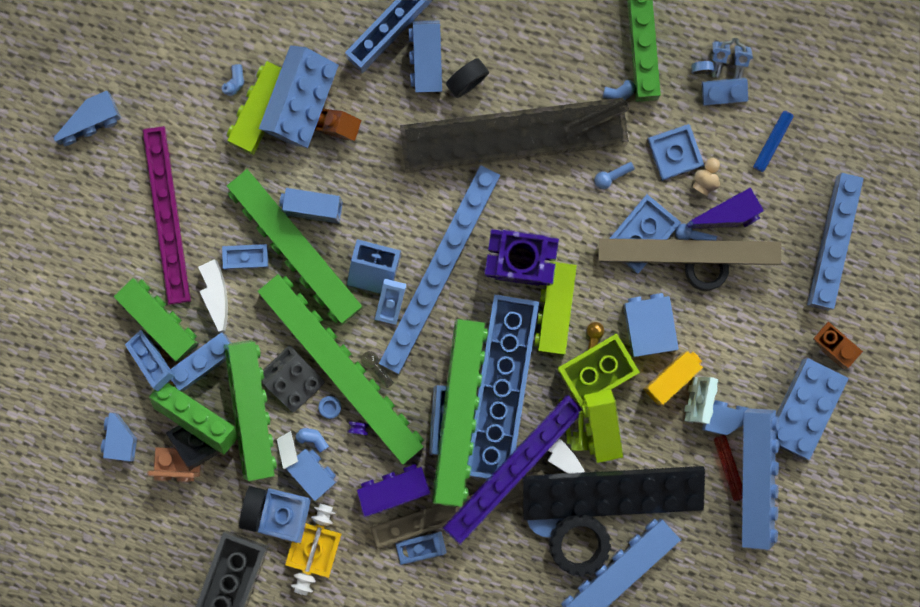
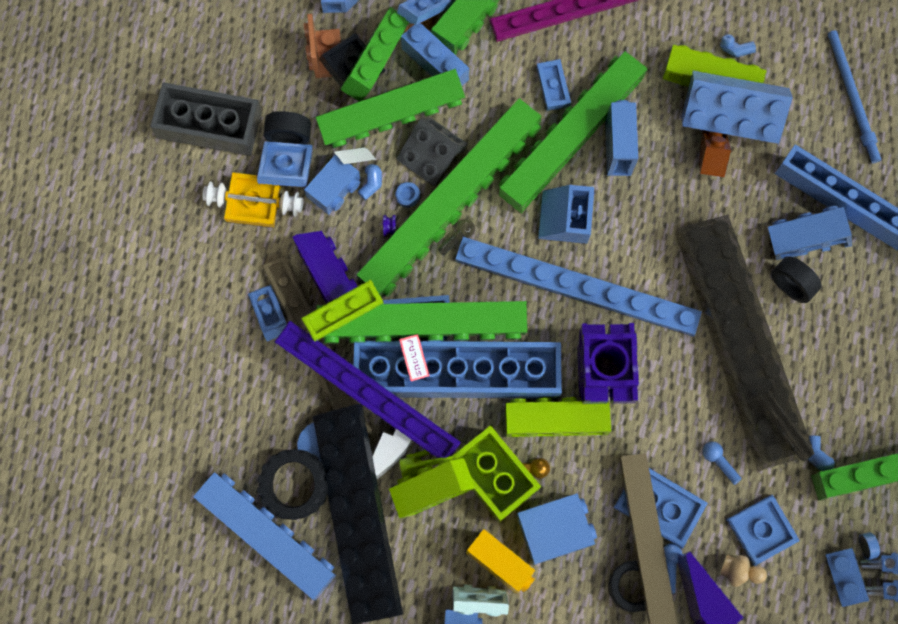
camera: 80 degrees right, 10 degrees down
white slope [198,259,228,333] -> none
light blue plate [375,279,406,325] -> none
none -> lime tile [301,280,384,342]
none -> white sticker [399,334,429,381]

